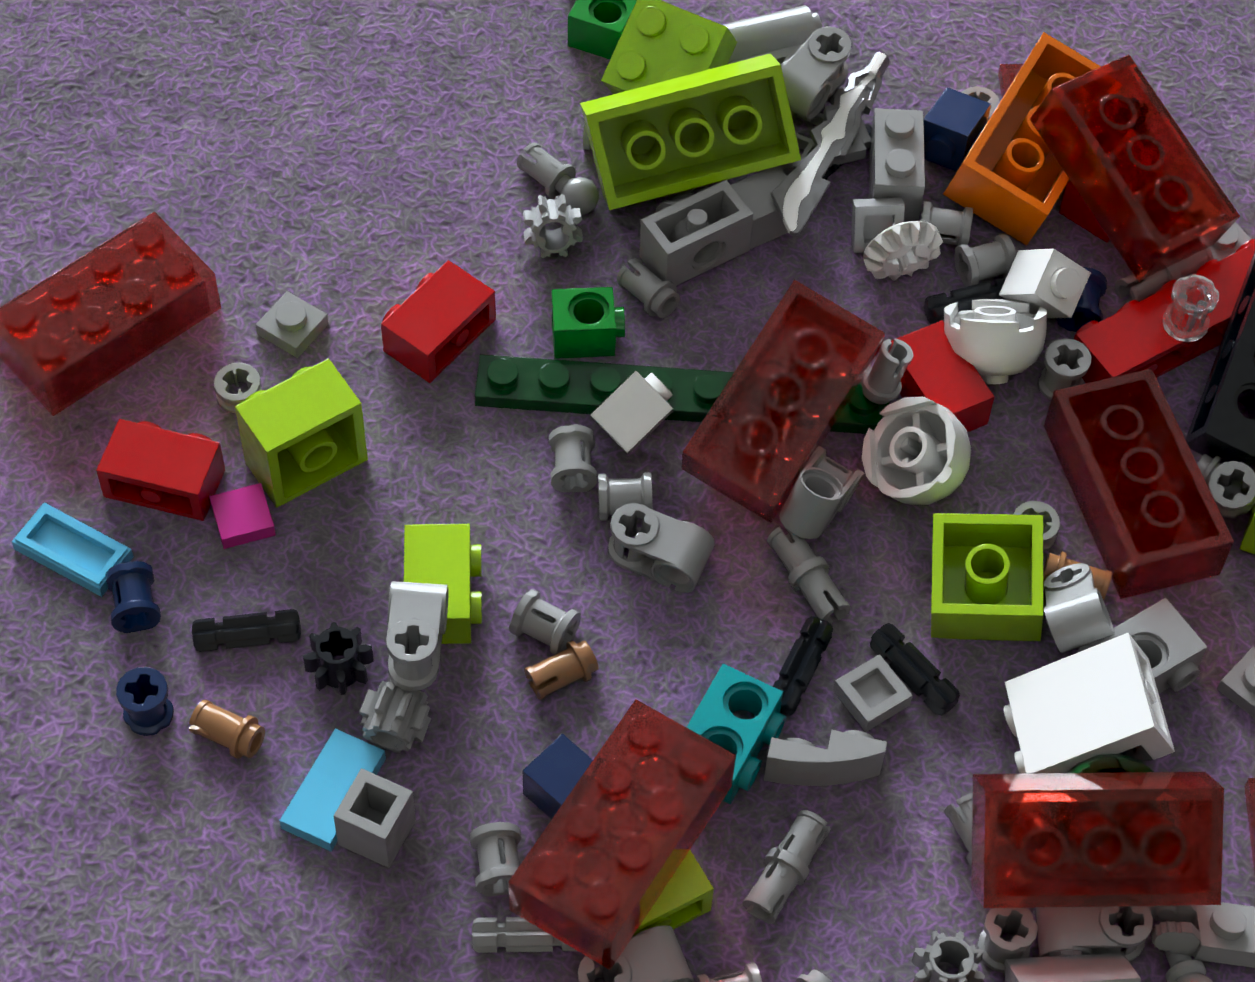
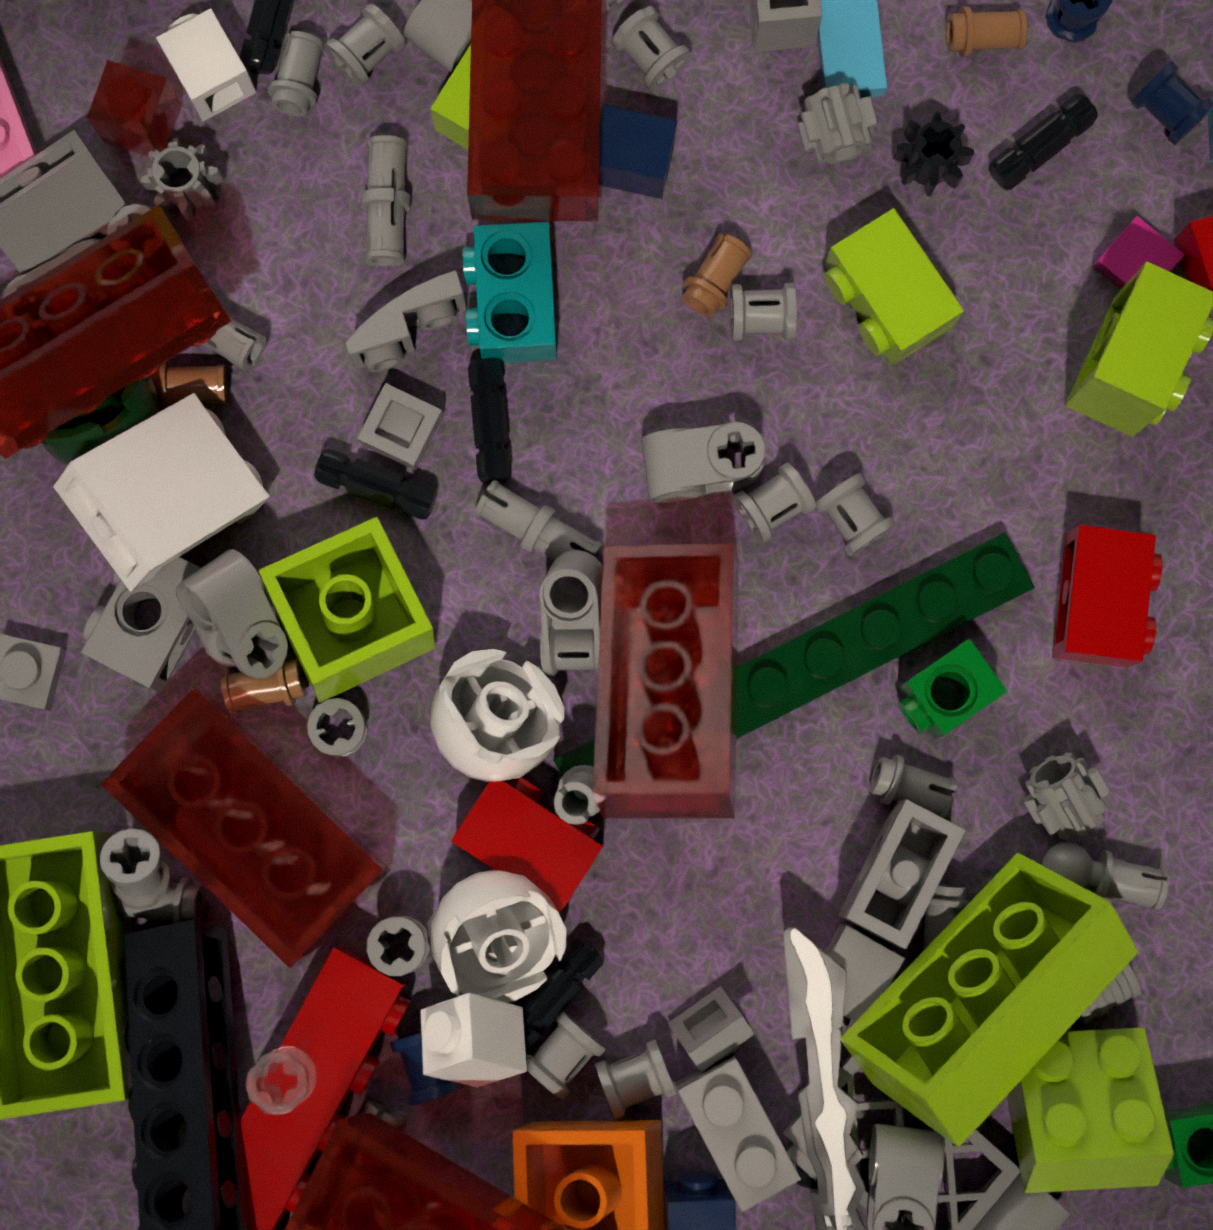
camera: 150 degrees right, 25 degrees up
light grey piece [386,581,449,692] -> none
white brick [591,371,673,455] -> none
white gear [863,221,943,281] -> none

